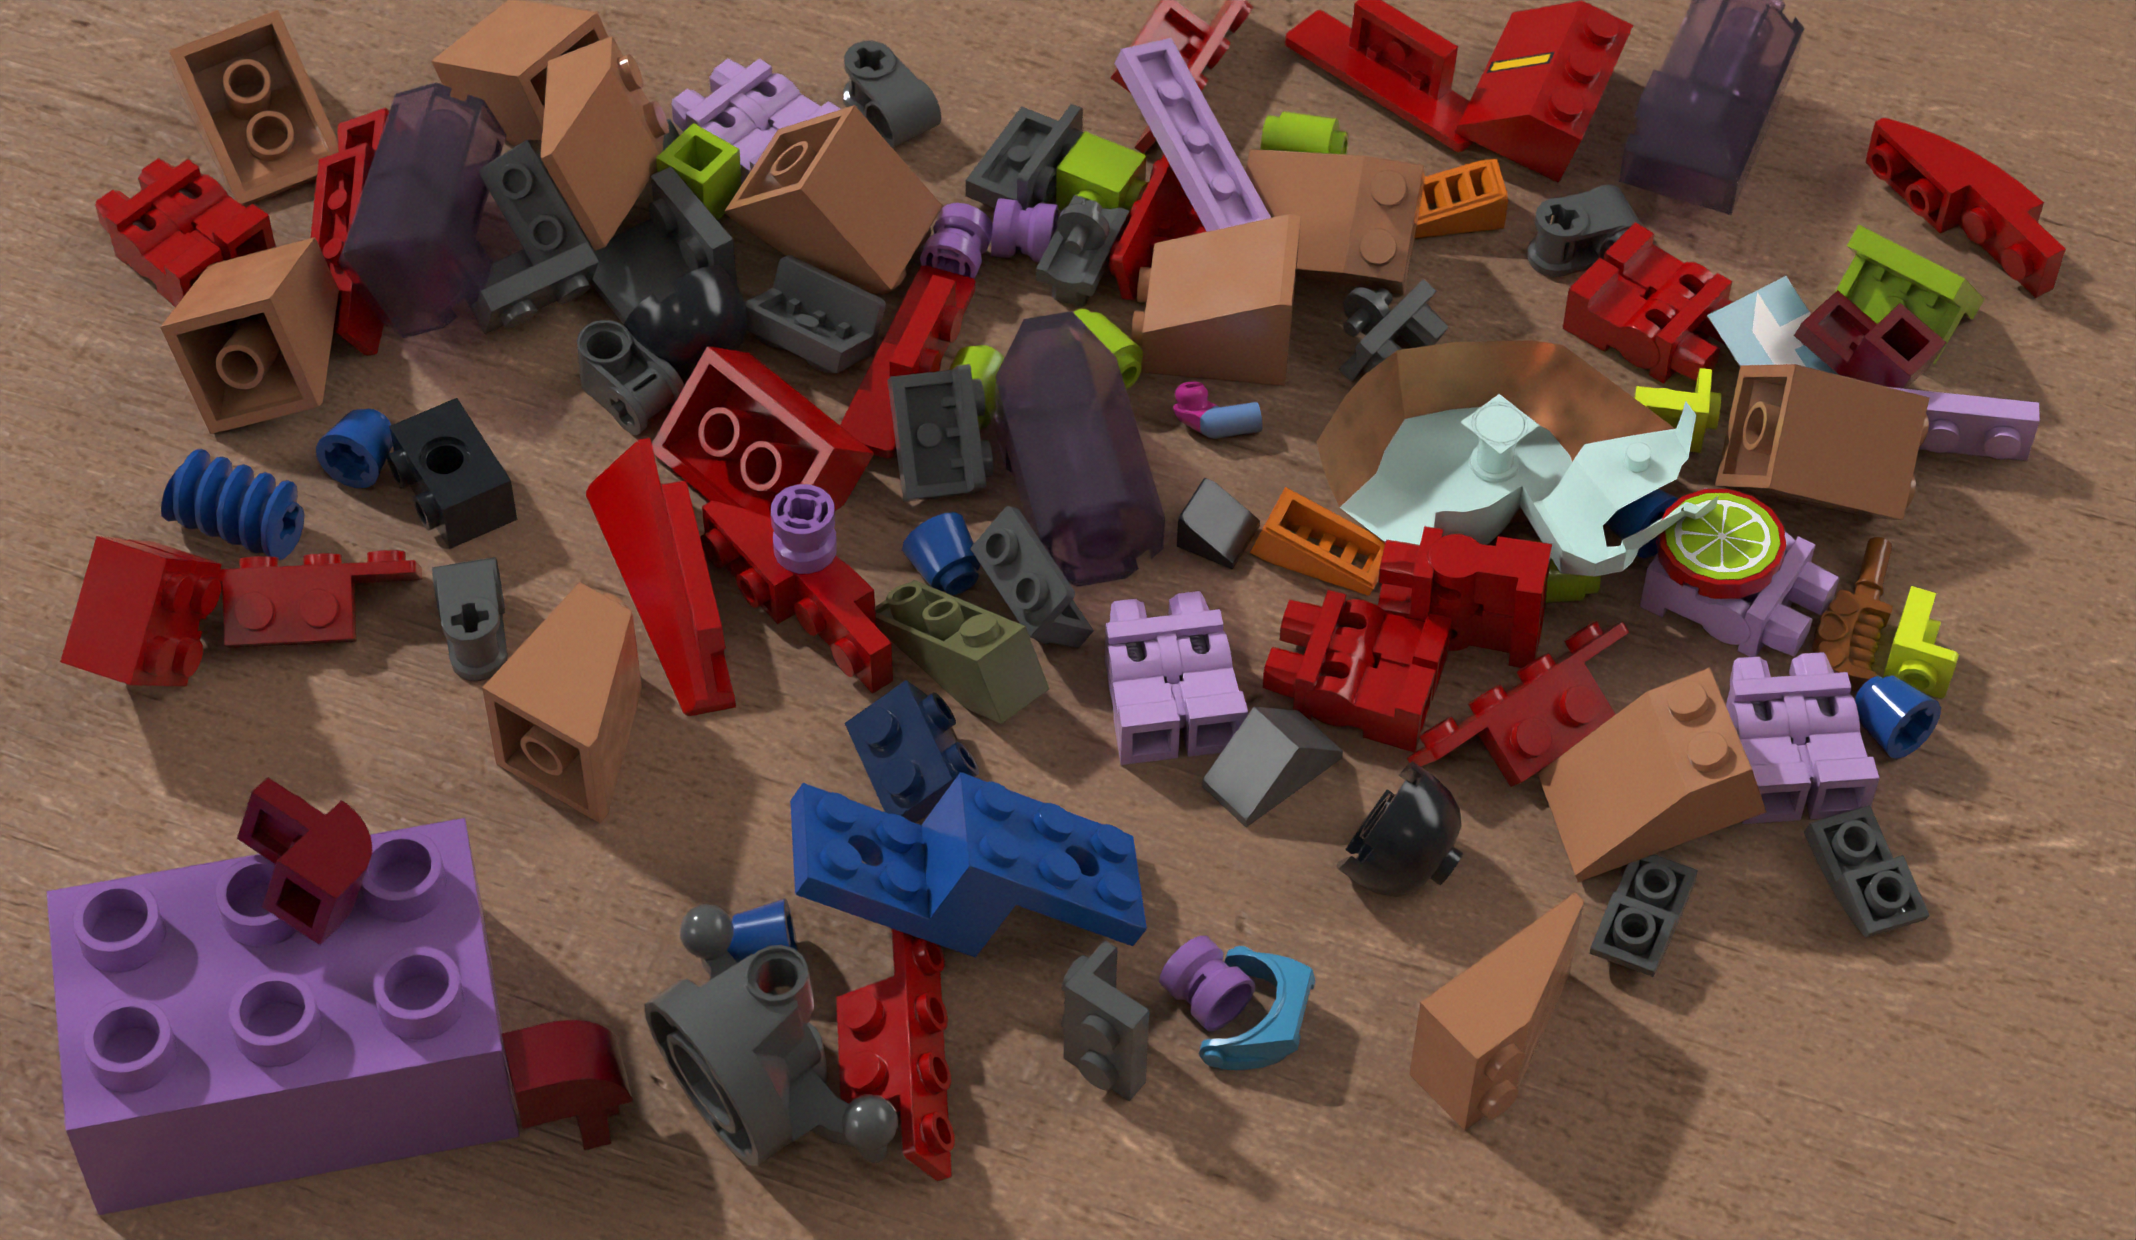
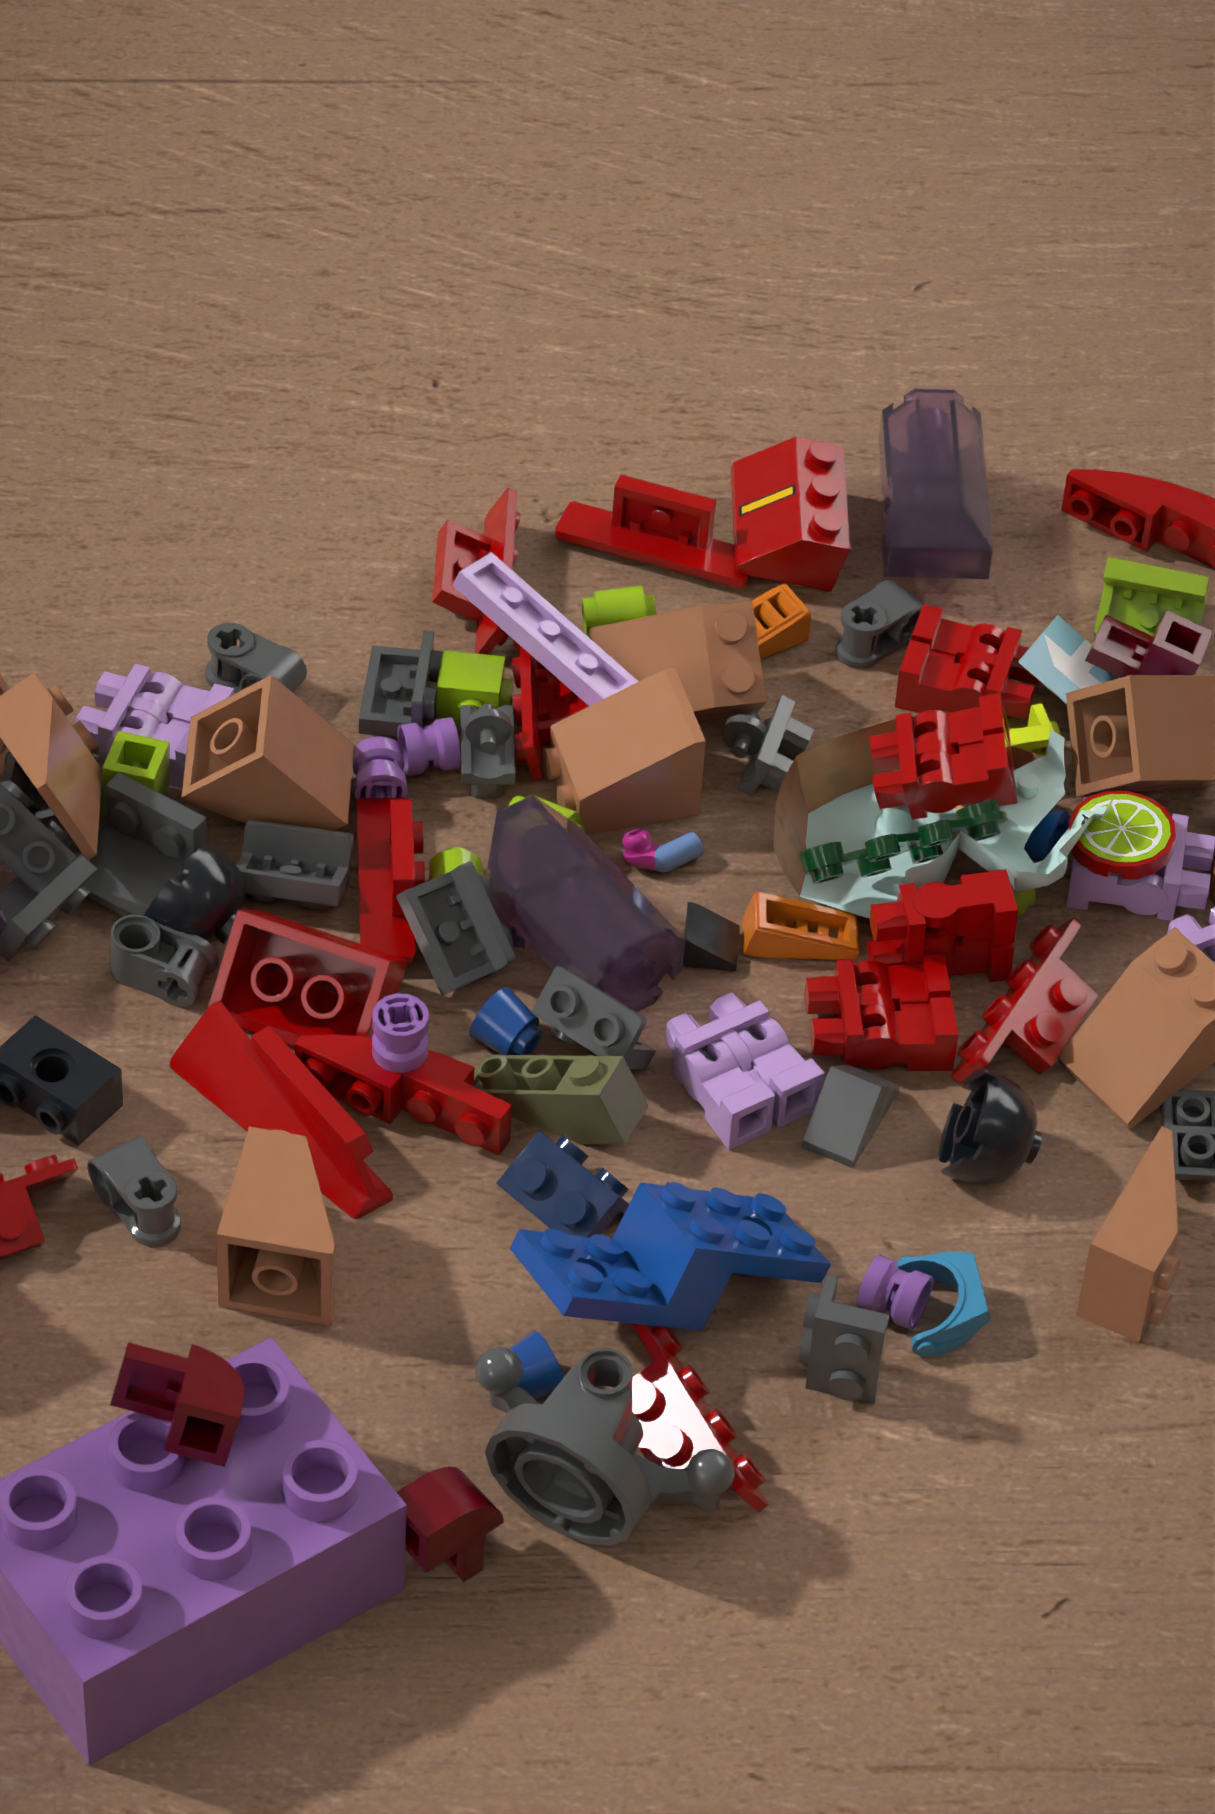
camera: 25 degrees left, 5 degrees down
none -> dark green plant [799,800,1008,884]
none -> red hips [869,692,1018,820]

